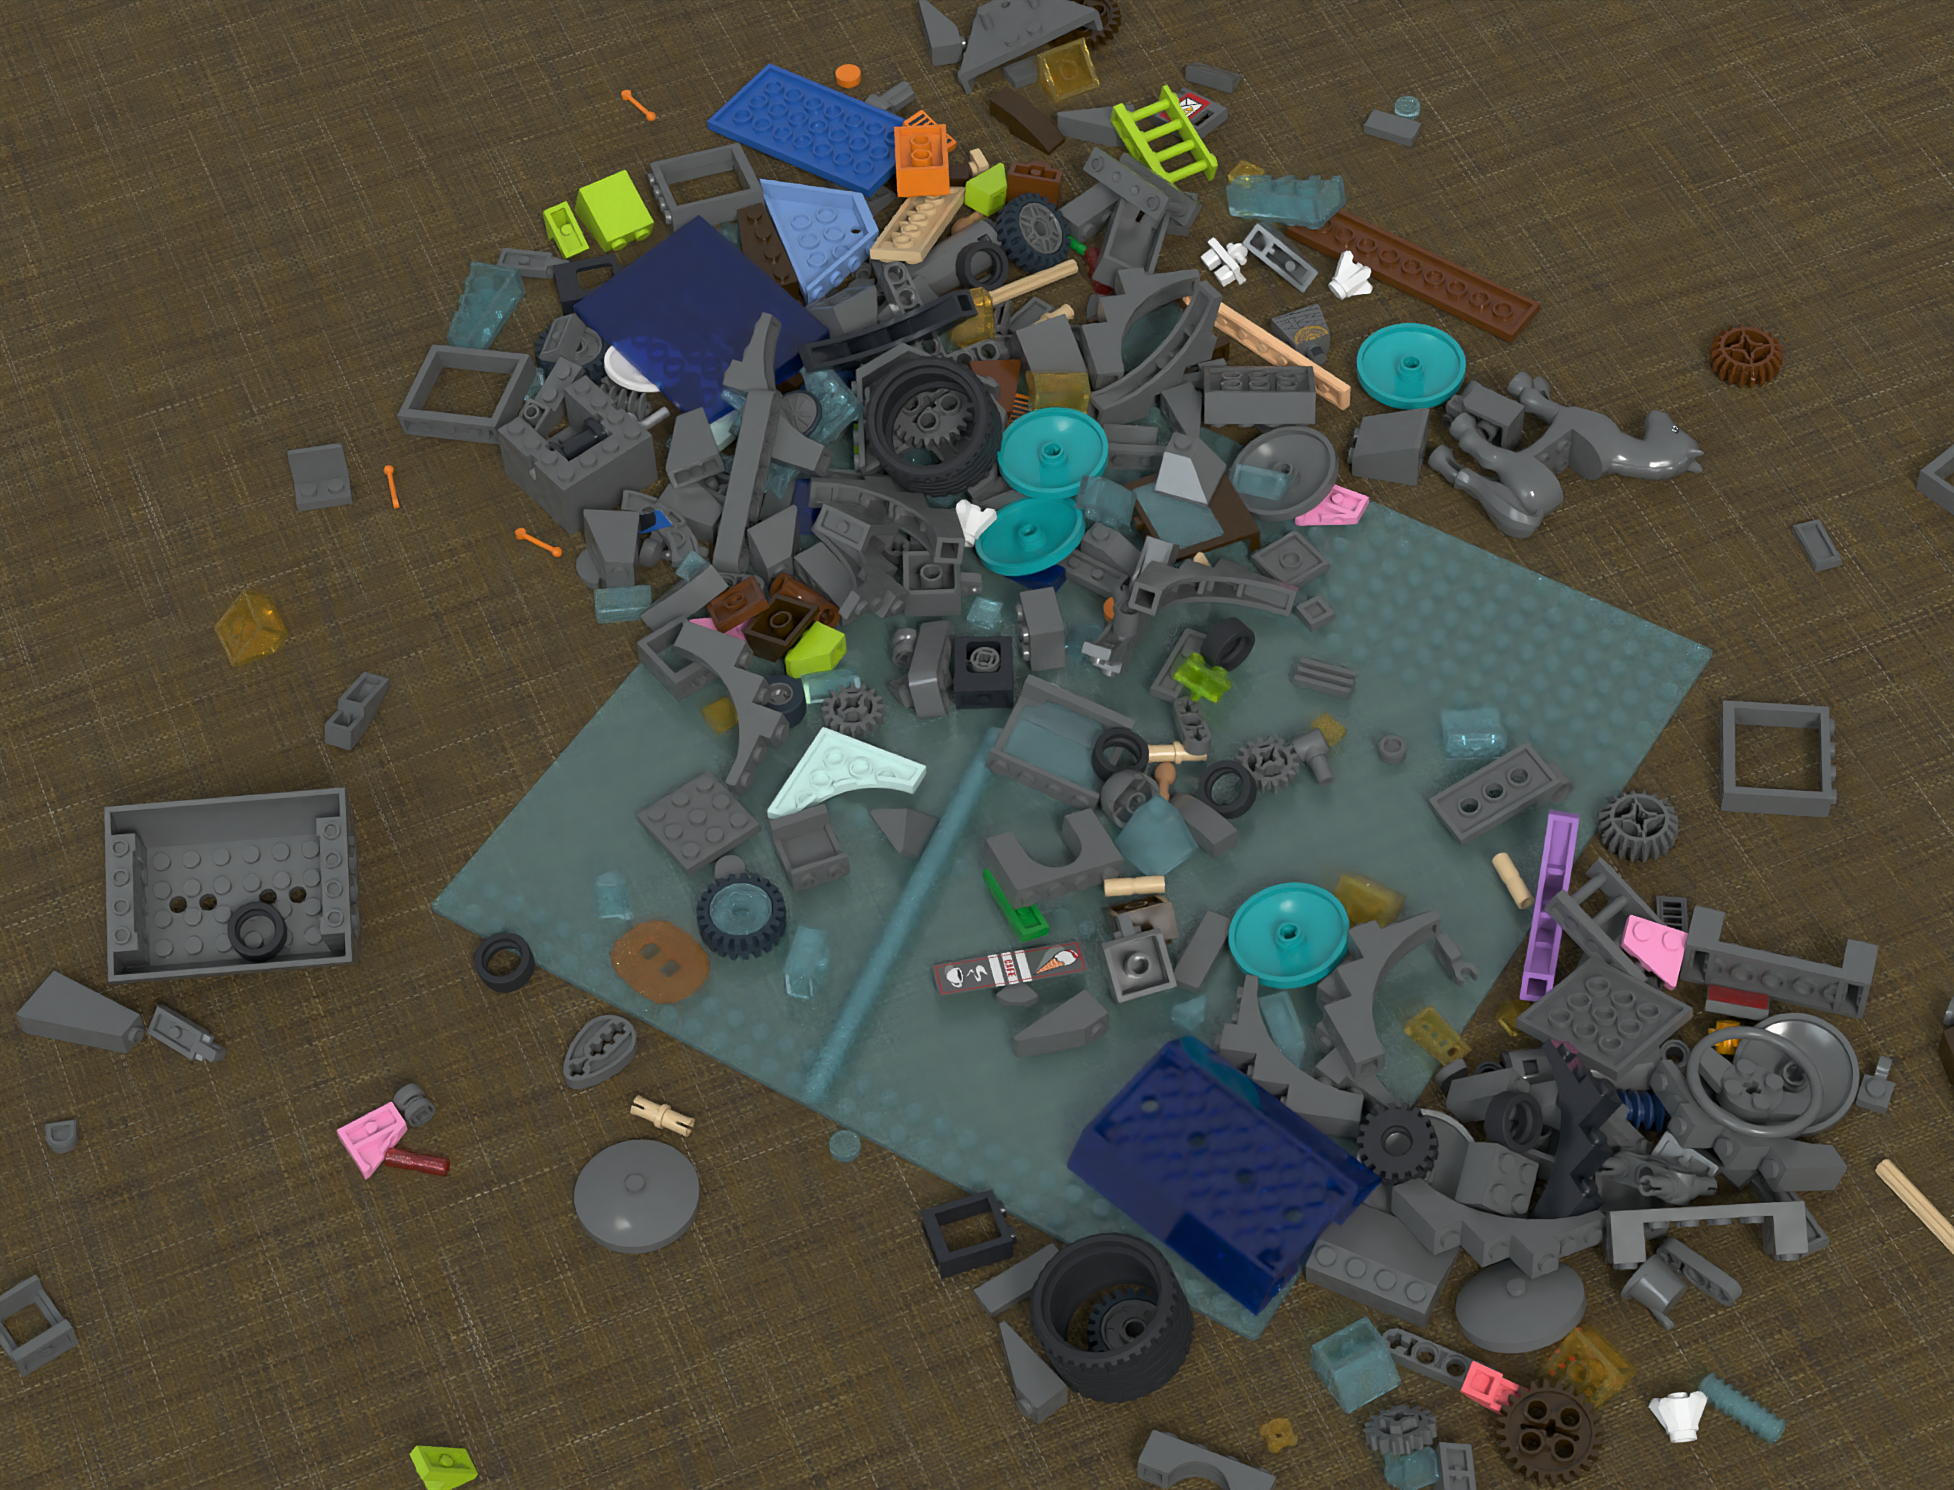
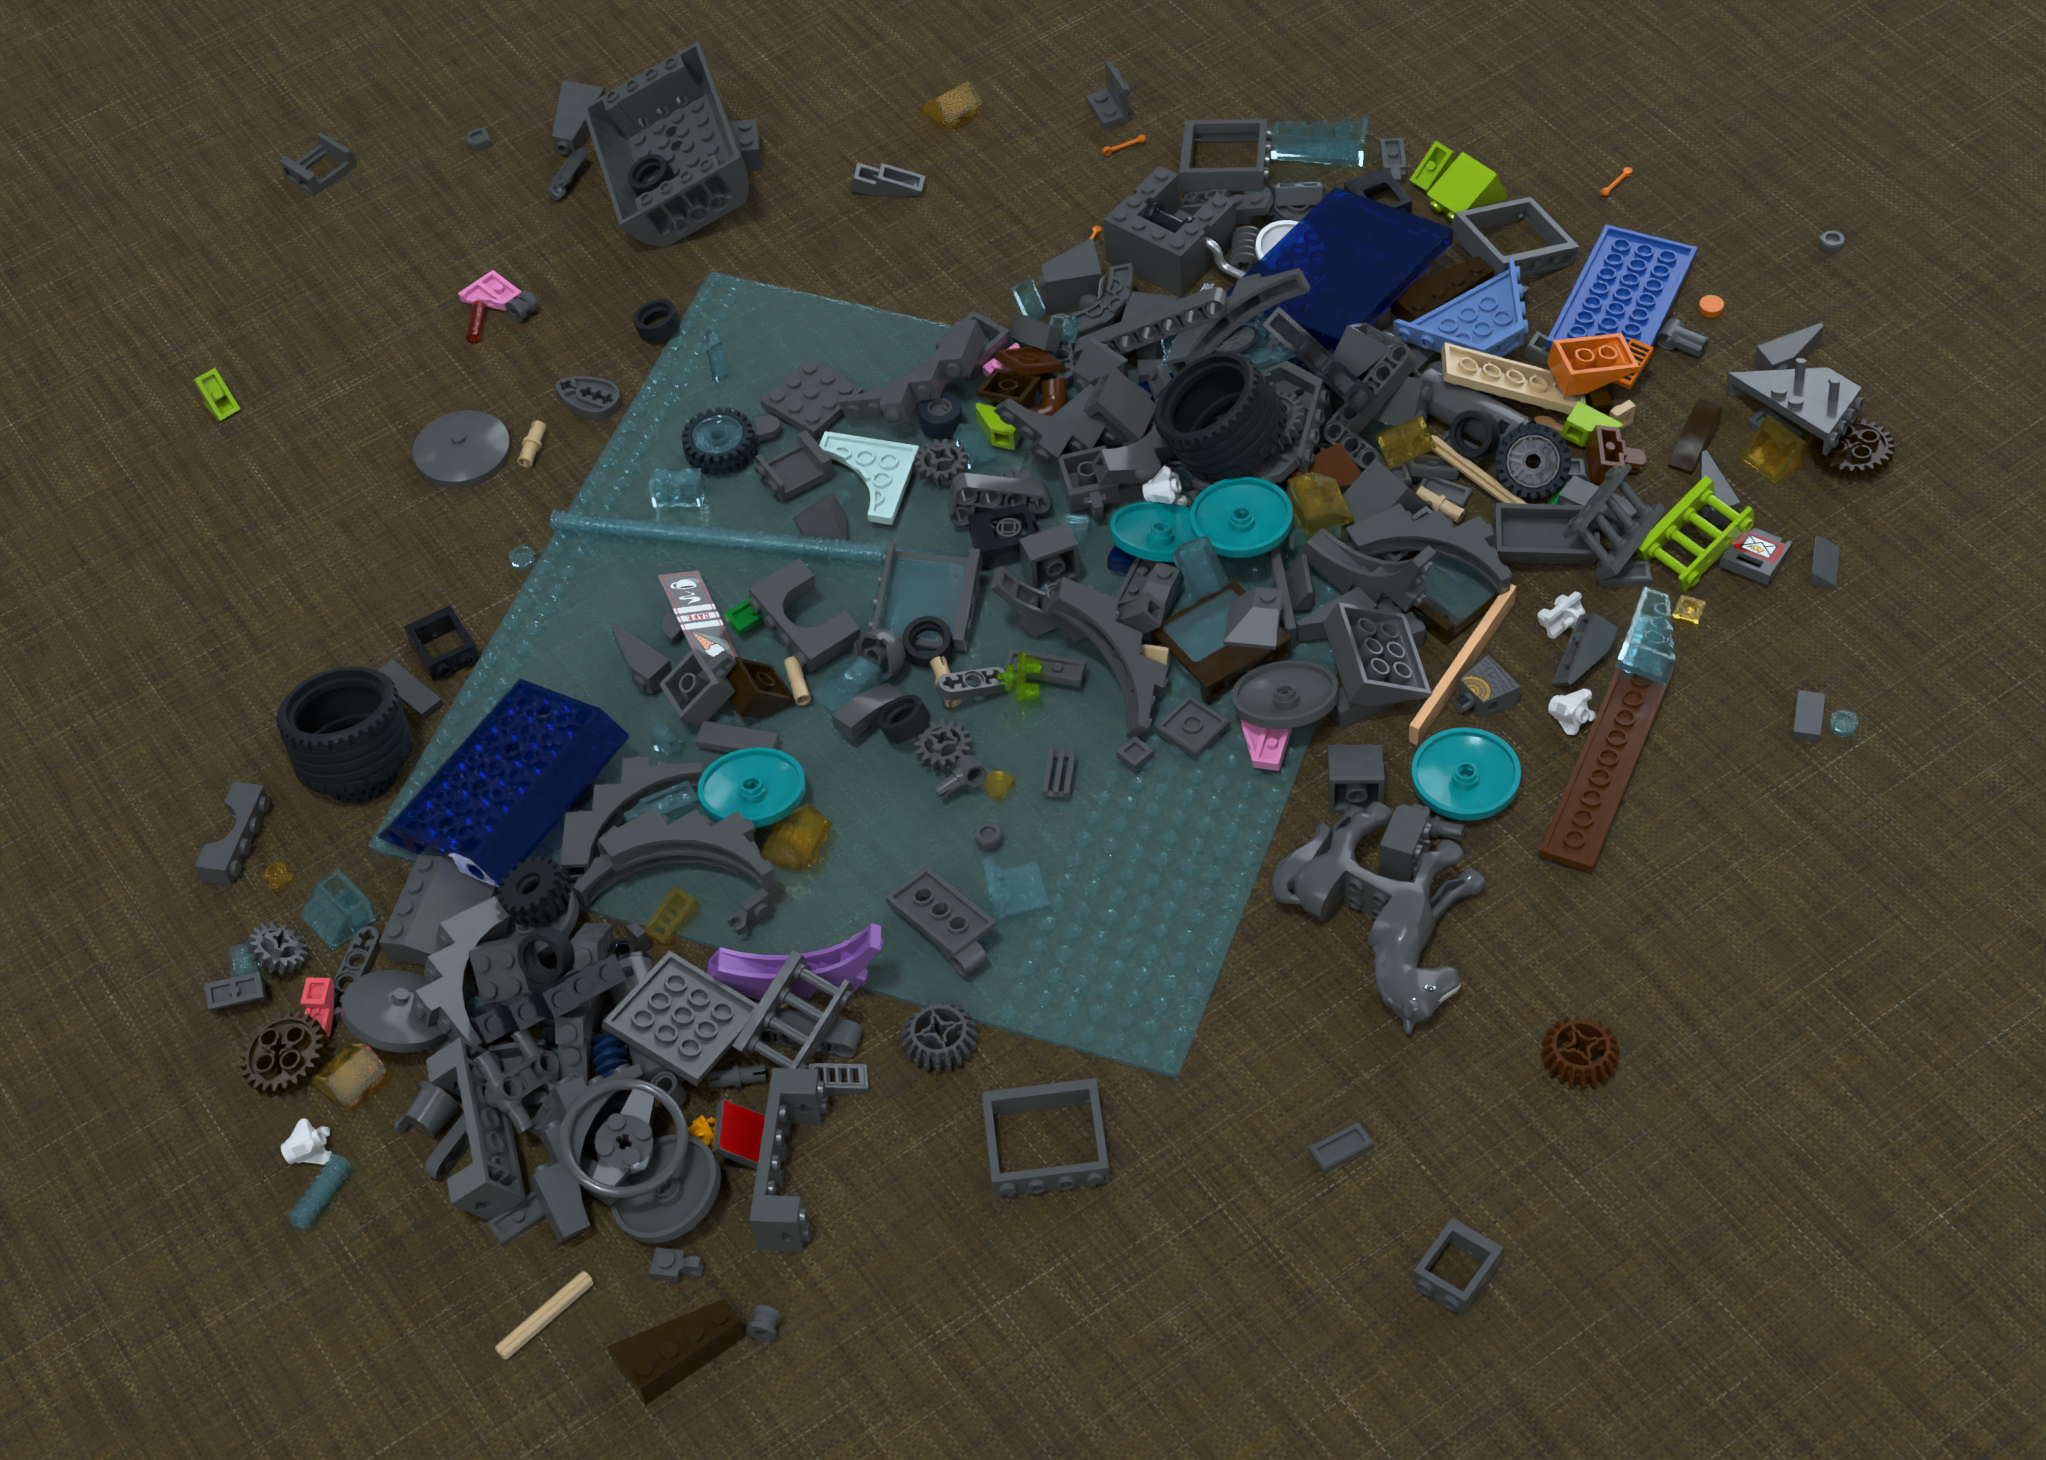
camera: 80 degrees right, 0 degrees up
clear orange piece [610,919,710,1003] -> none
dark grey slope [665,407,726,490] -> none
medium nougat piece [1154,762,1176,805] -> none
black tyre [1200,617,1255,674] -> none
clear light blue slope [1232,463,1293,501] -> none
bright pink wing [1620,915,1688,991] -> none

